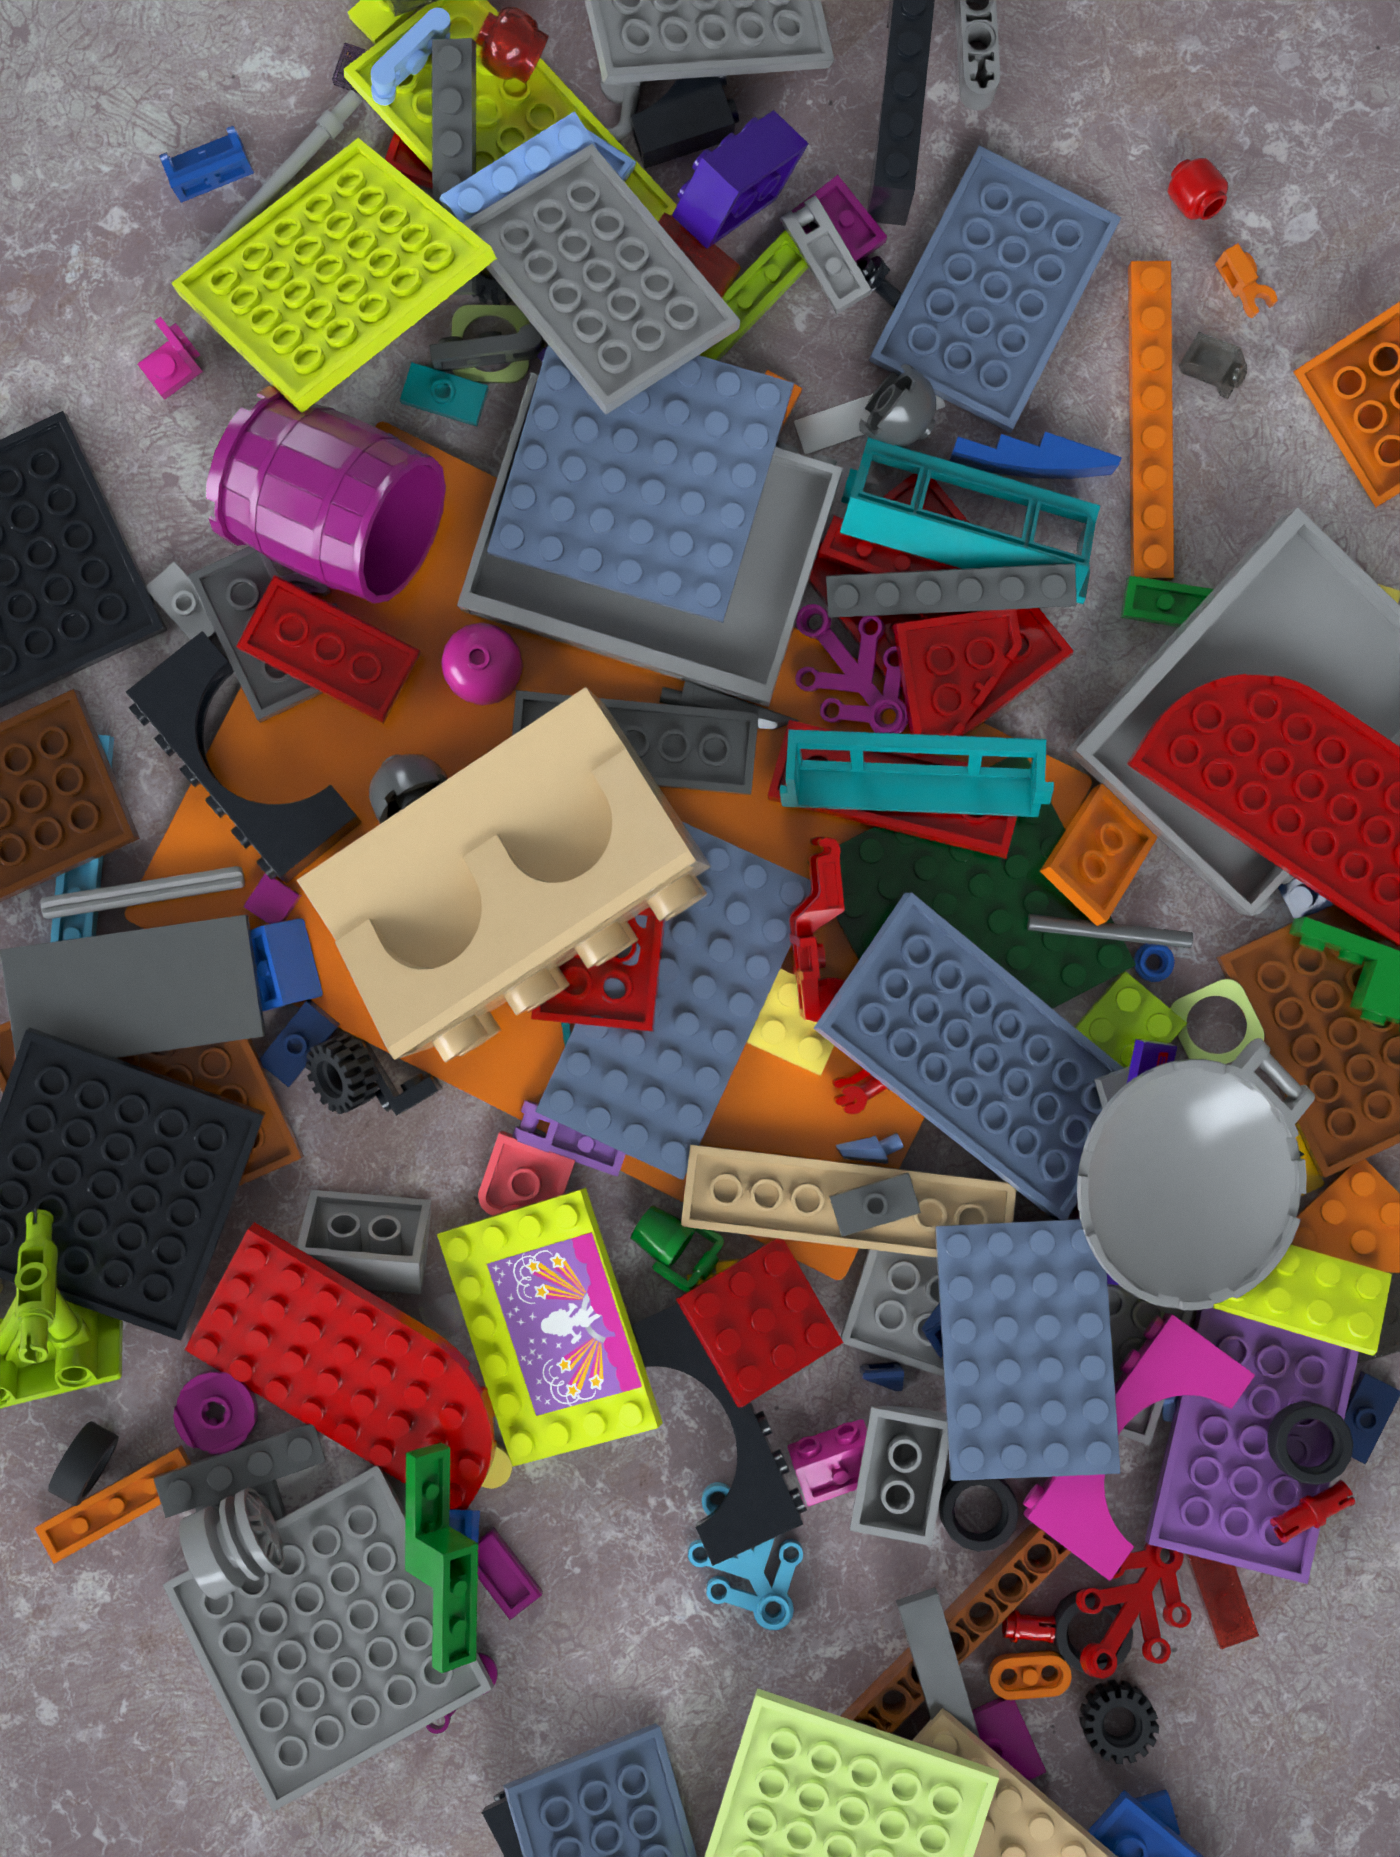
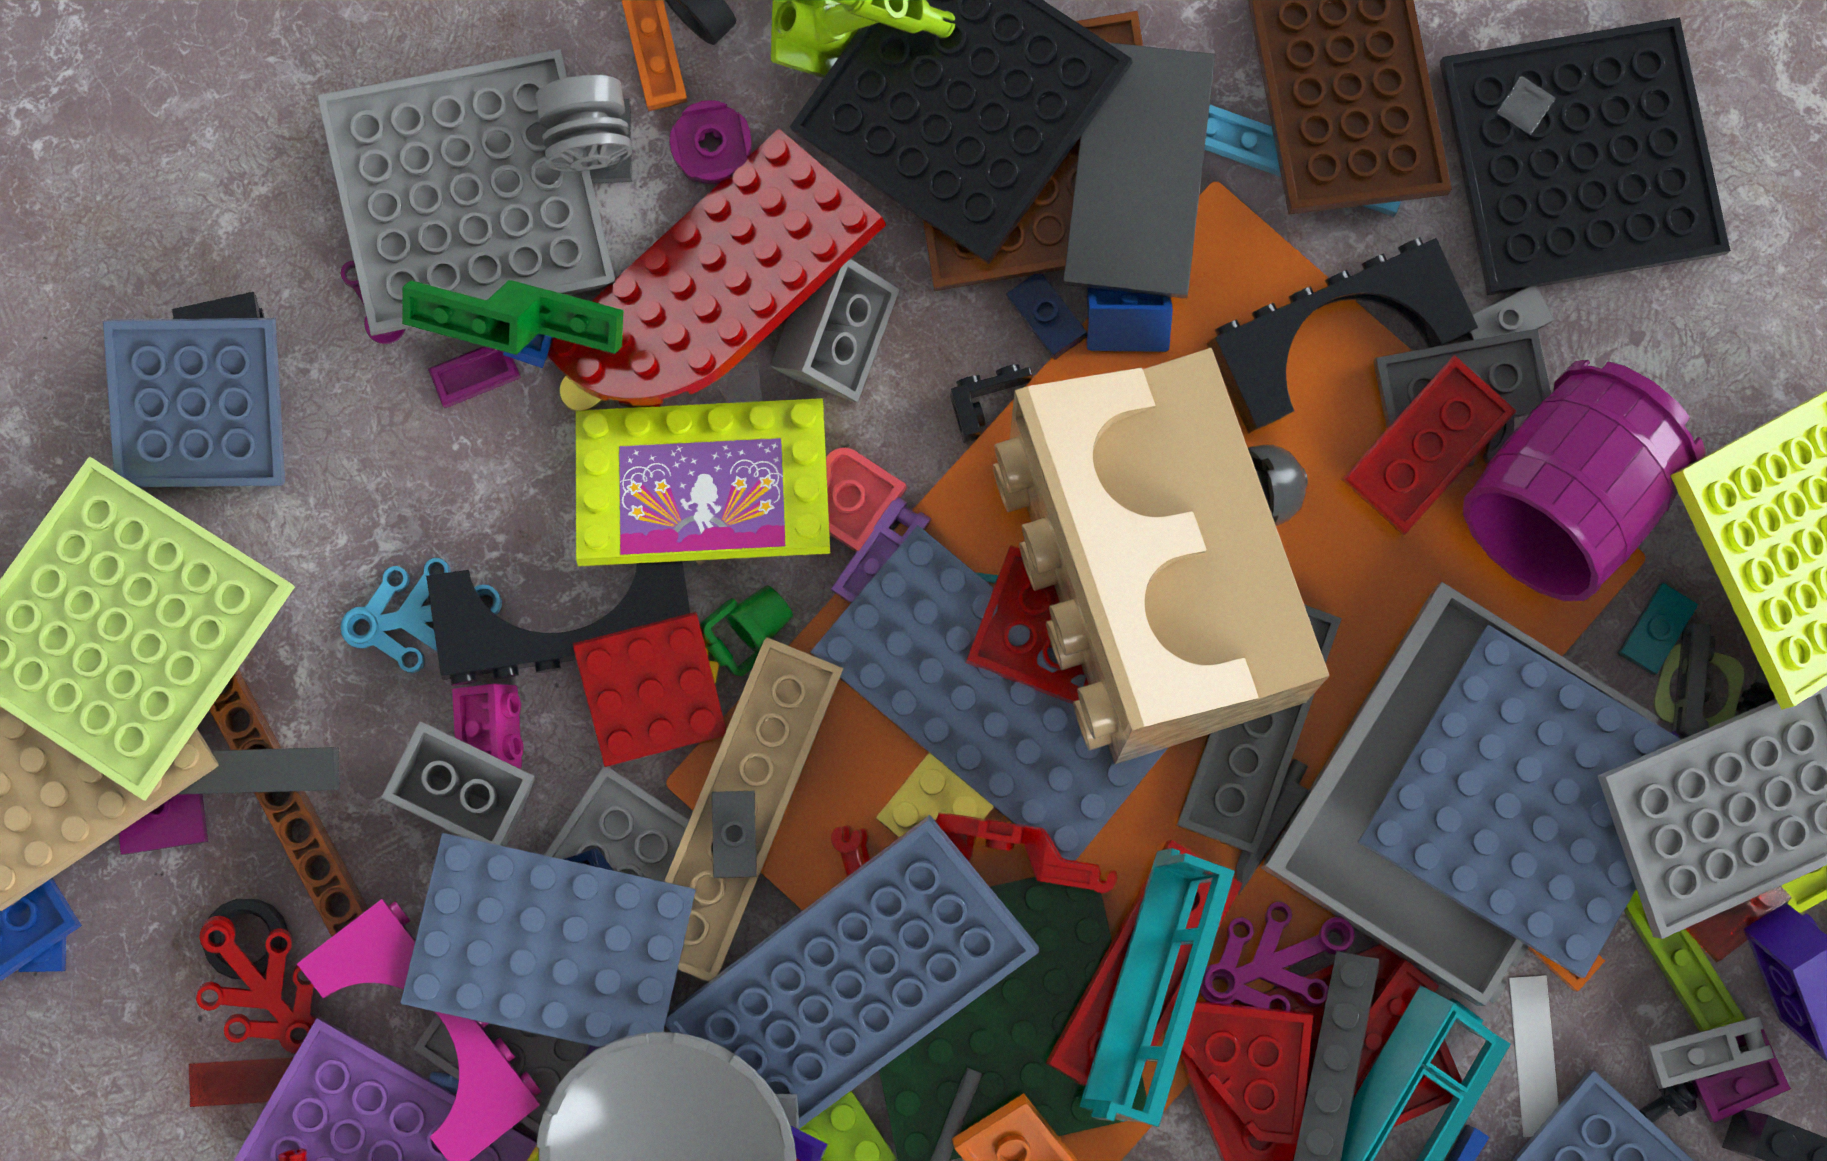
camera: 100 degrees right, 5 degrees down
light grey axle [41,866,245,919] -> none
dark pink bracket [137,316,203,400] -> none
dark grey plate [153,1424,326,1518] -> none
magenta tile [243,873,302,924] -> none
black tyre [306,1034,379,1114] -> none
dark pink cylinder [441,623,523,706] -> none
medium blue bar [836,1133,904,1164] -> none
dark grey cylinder [859,364,936,447] -> none
dark blue slope [860,1362,904,1391] -> none
black tyre [939,1479,1019,1552] -> none
orange plate [988,1651,1072,1700] -> none
red pin [1002,1609,1056,1643] -> none
black tyre [1079,1679,1159,1765] -> none

